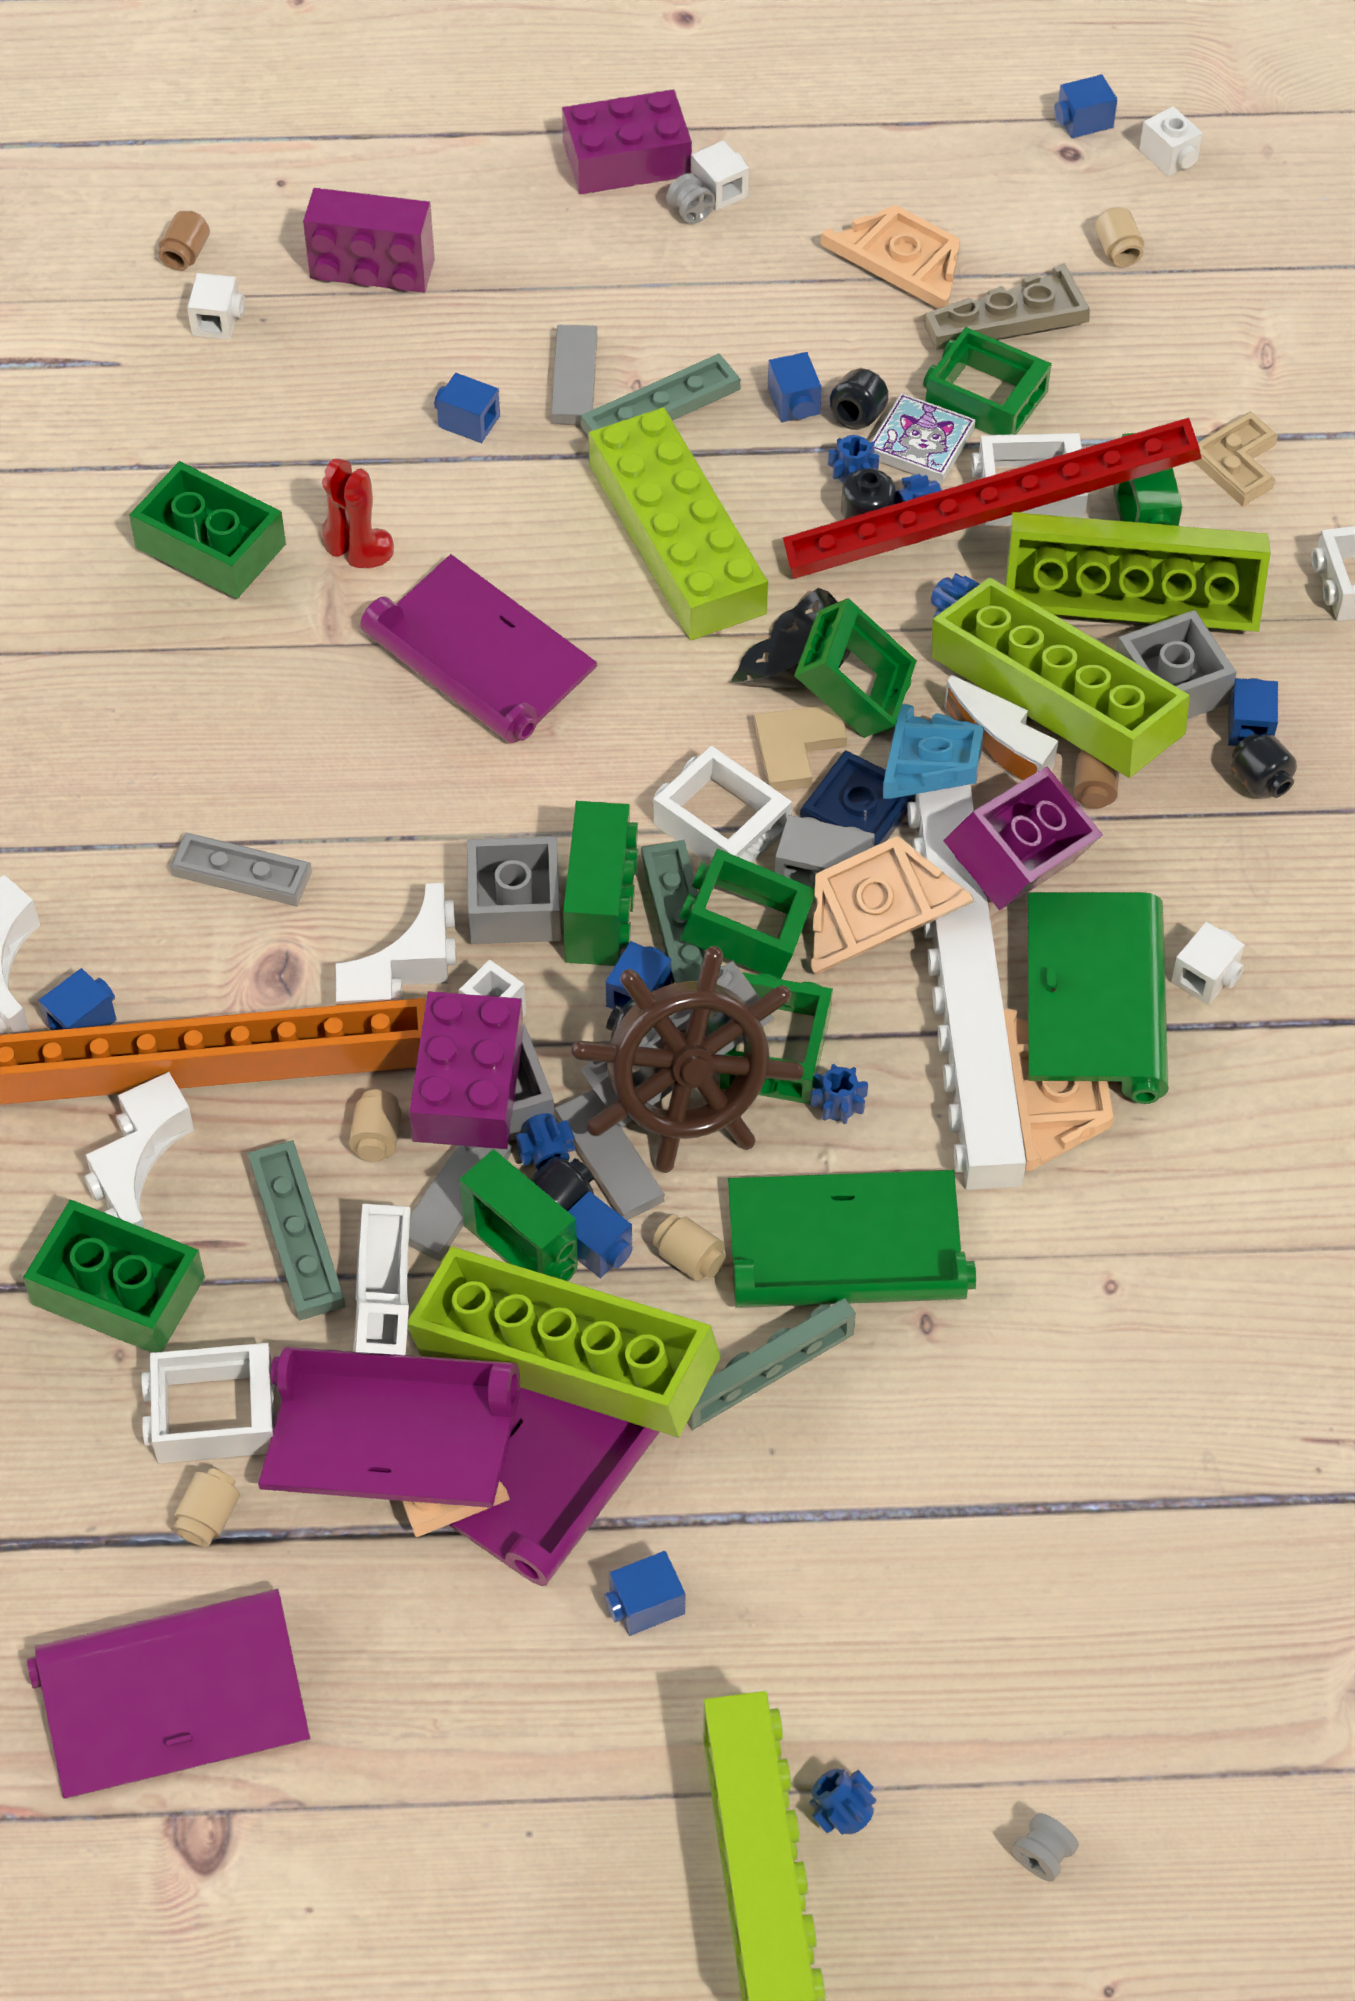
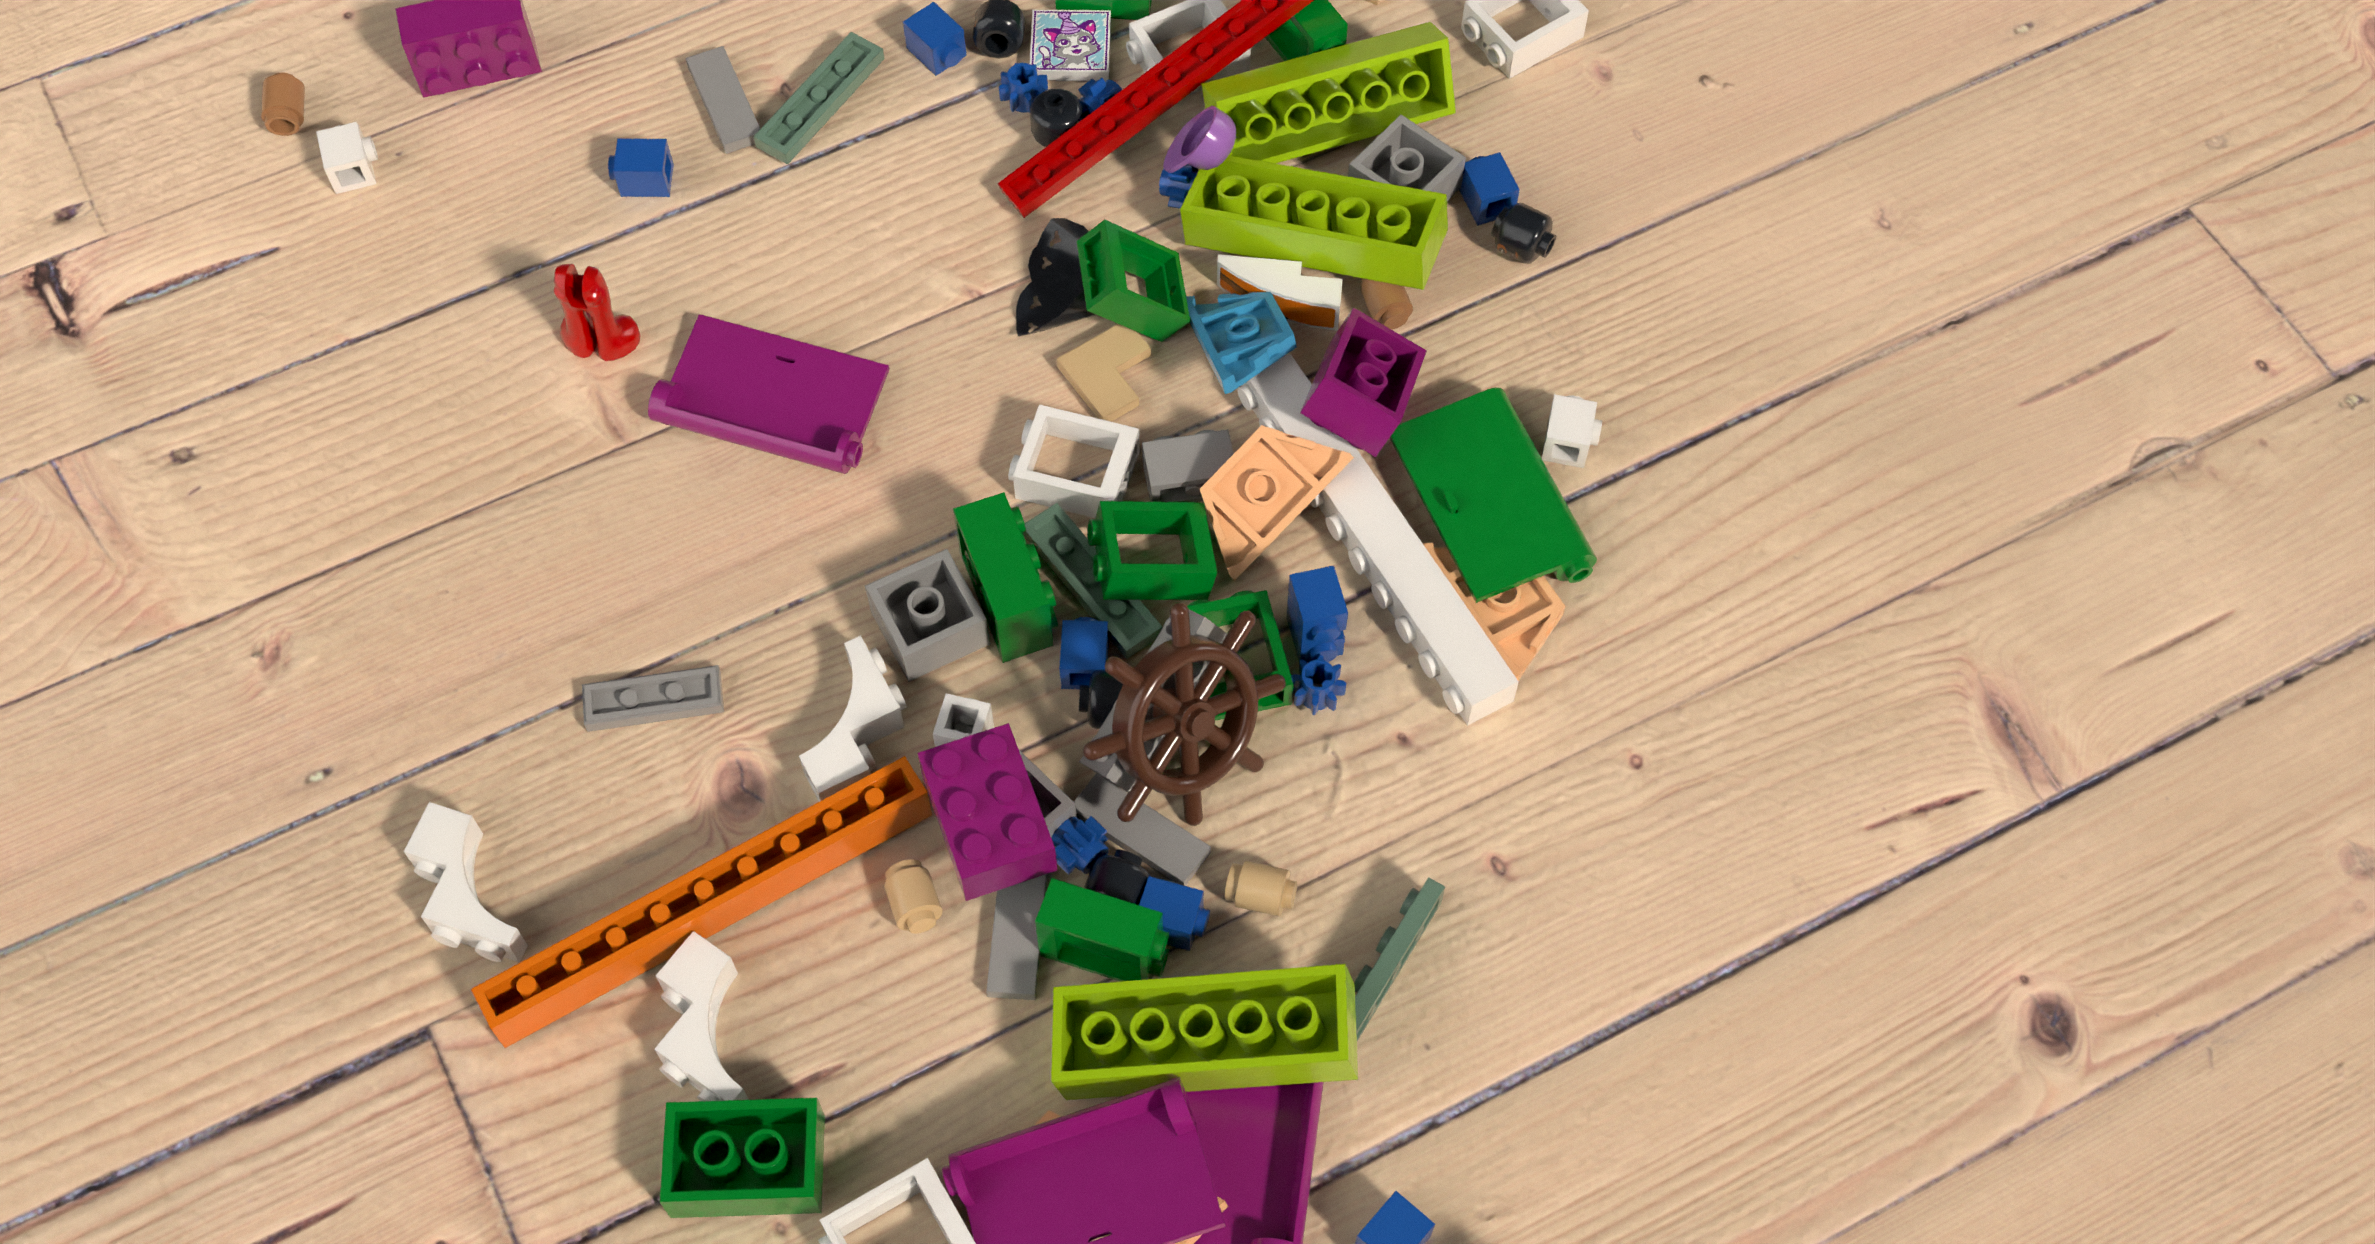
camera: 25 degrees left, 5 degrees up
blue brick [38,968,117,1030] -> none
green brick [129,461,286,599] -> none
sand green plate [248,1140,346,1321] -> none
white arch [354,1204,411,1355] -> none
lime brick [589,407,768,641] -> none
green door [728,1170,976,1308] -> none
dark blue tile [800,750,916,846] -> none
none -> medium lavender cap [1163,106,1236,173]
none -> blue brick [1286,565,1348,662]

